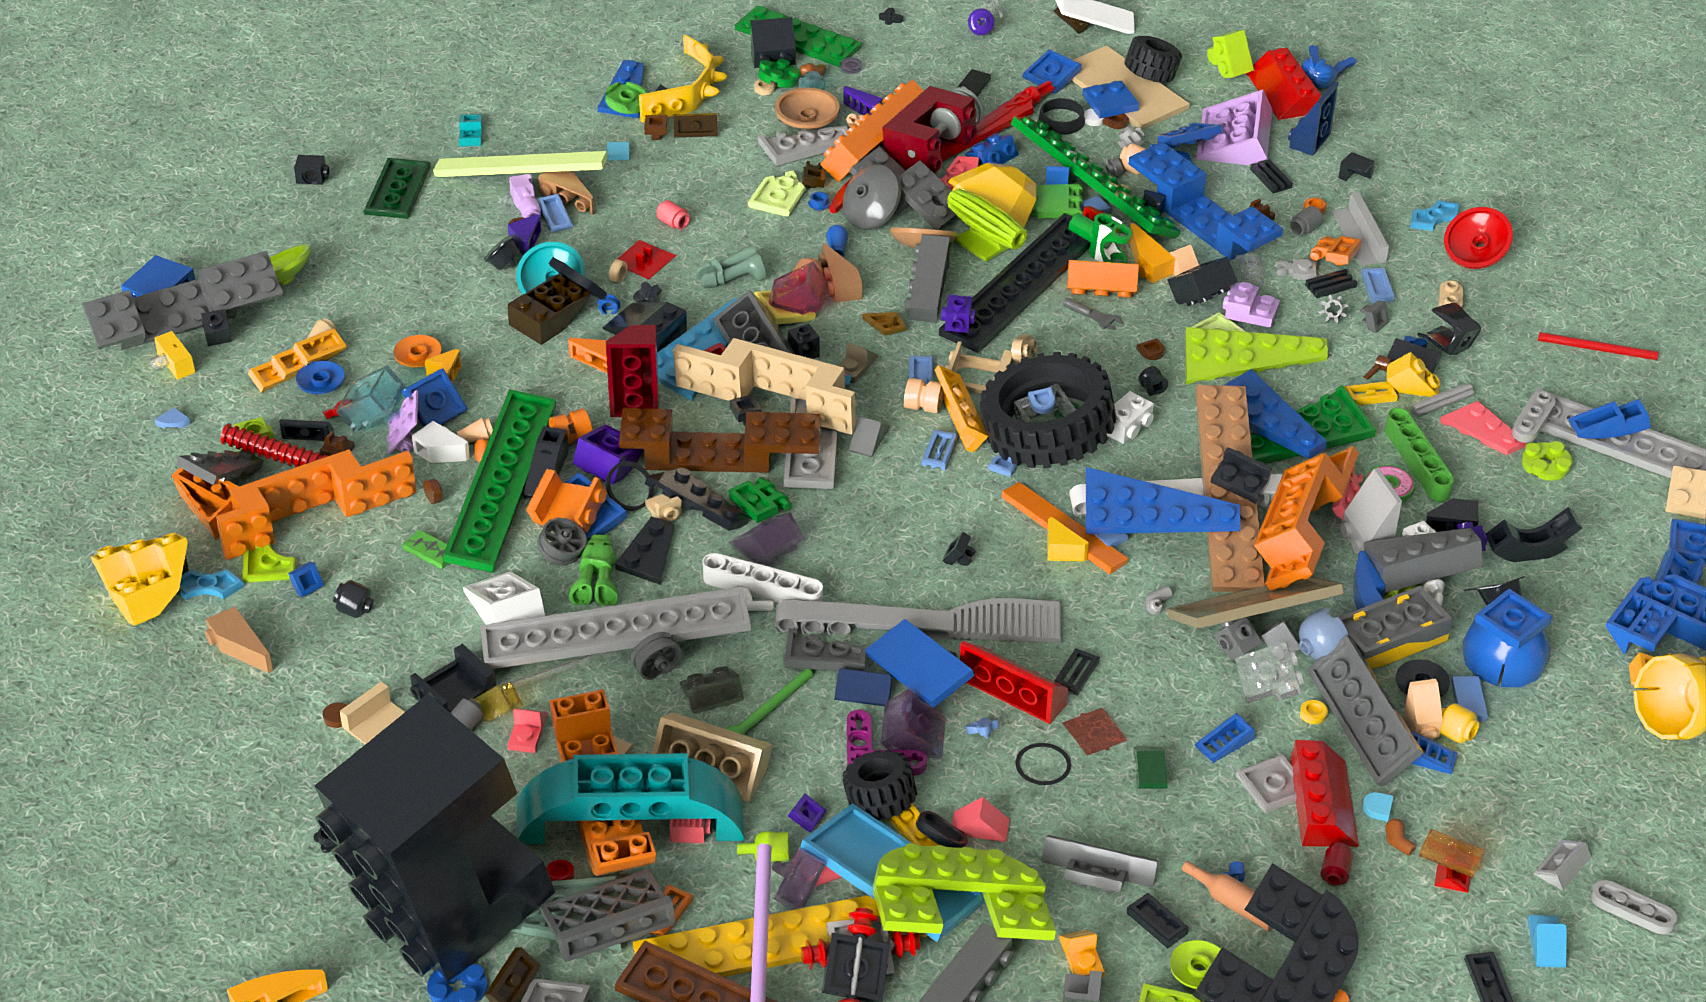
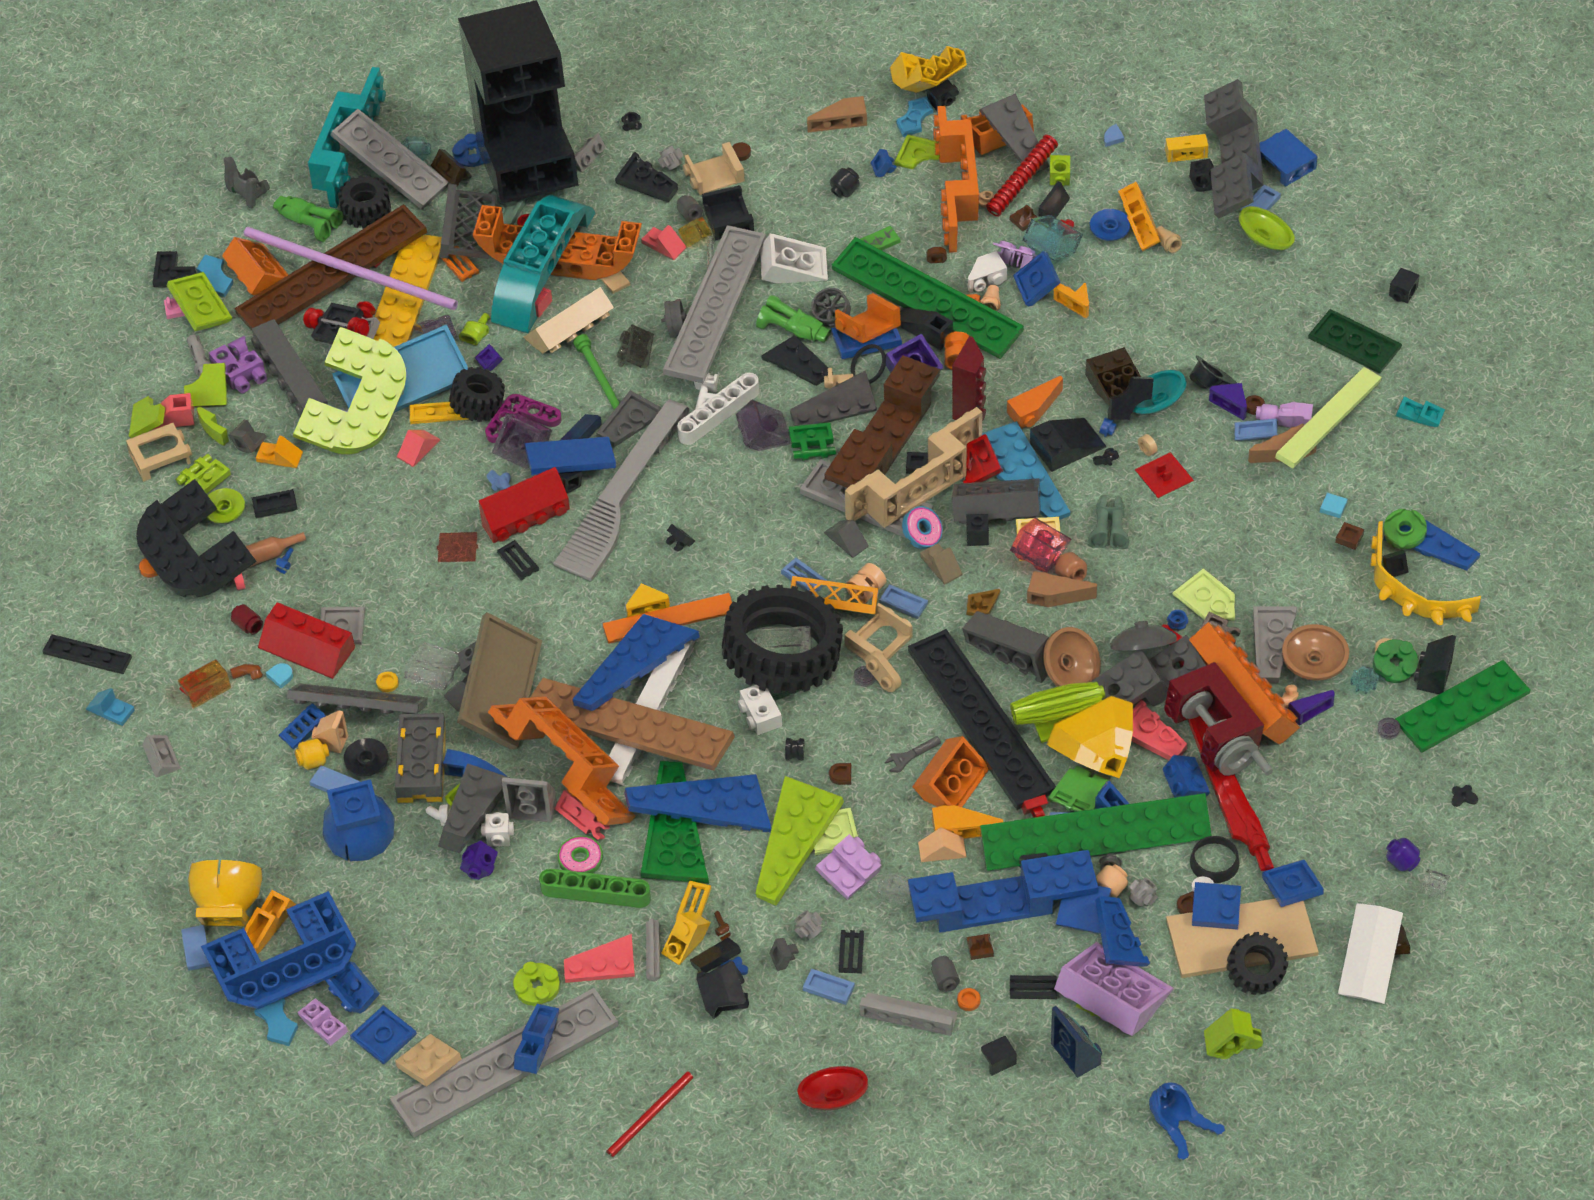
camera: 120 degrees right, 10 degrees up
orange dish [394,335,442,368] -> none
coral brick [657,200,690,230] -> none
dark brown tile [673,113,718,138] -> none
dark orange arm [800,63,826,80] -> none
blue cone [826,225,848,257] -> none
black tile [916,811,968,848] -> none
dark purple brick [941,295,975,333] -> none
black tile [957,69,991,96] -> none
black piece [1015,743,1071,785] -> none
medium blue tile [1028,387,1055,414] -> none
bracket [1042,835,1158,893] -> none
green connector [1069,213,1132,264] -> none
dark green slope [1134,747,1167,789] -> none
light grey arm [1145,586,1172,615] -> none
black brick [1167,256,1237,306] -> none
blue slope [1195,713,1255,763] -> none
black bracket [1210,447,1272,504] -> none
red slope [1246,48,1321,120] -> none
light grey plate [1276,259,1316,279] -> none
cylinder [1299,608,1349,661] -> none
orange plate [1310,236,1362,265] -> none
dark azure tile [1410,200,1460,231] -> none
black slope [1425,498,1479,532] -> none
tan plate [1438,280,1463,307] -> none
black piece [1463,576,1525,605] -> none
black arch [1486,507,1582,562] -> none
light grey plate [1512,391,1556,443] -> none
light grey plate [1591,880,1677,935] -> none

